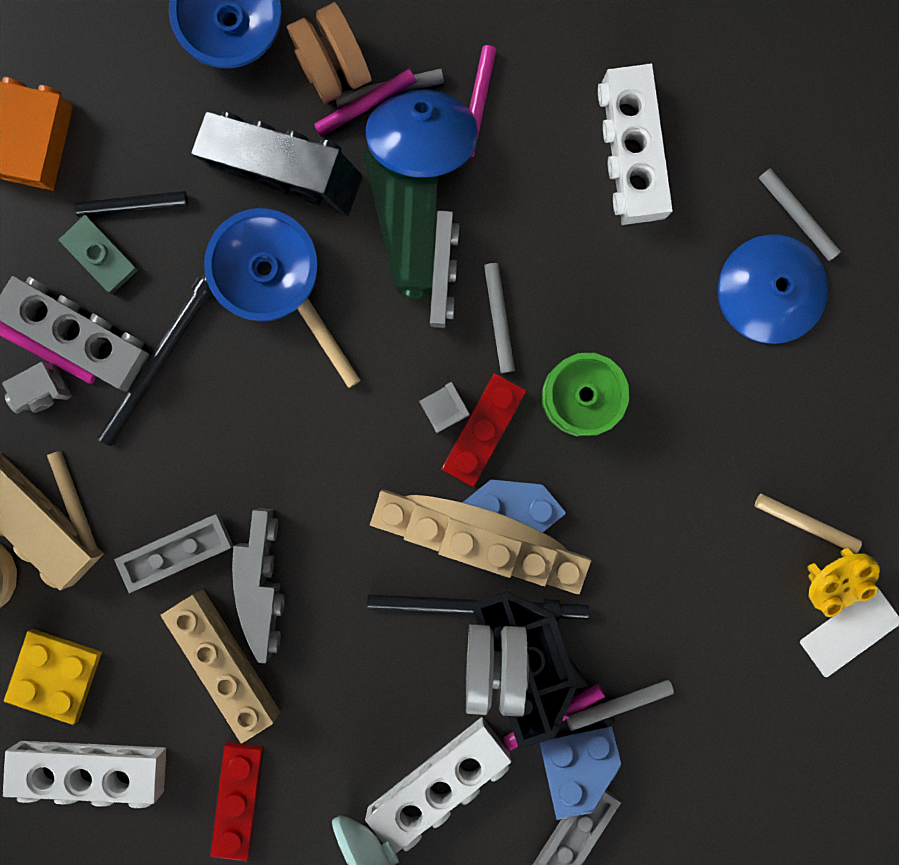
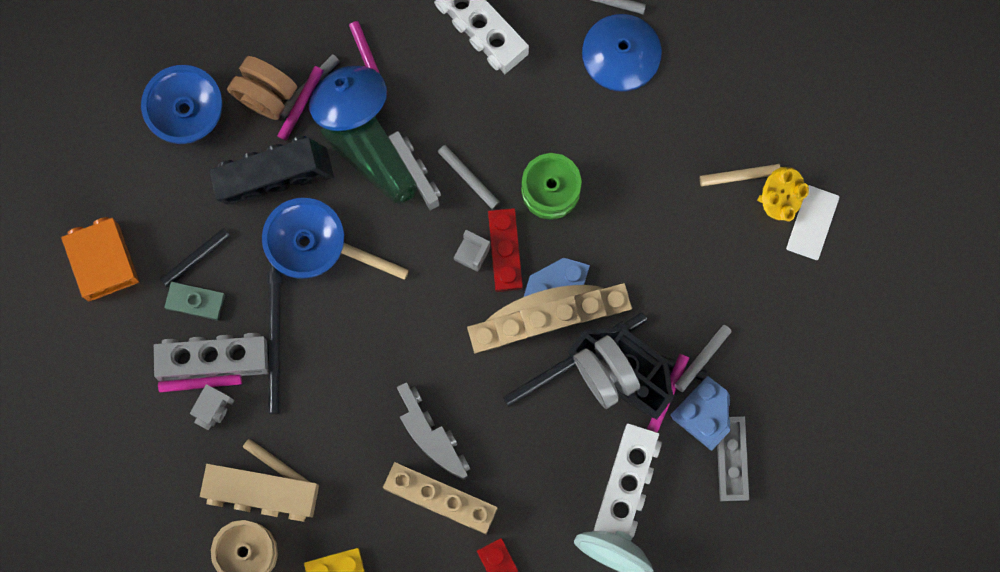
camera: 30 degrees left, 10 degrees down
light grey plate [114,513,234,593] -> none

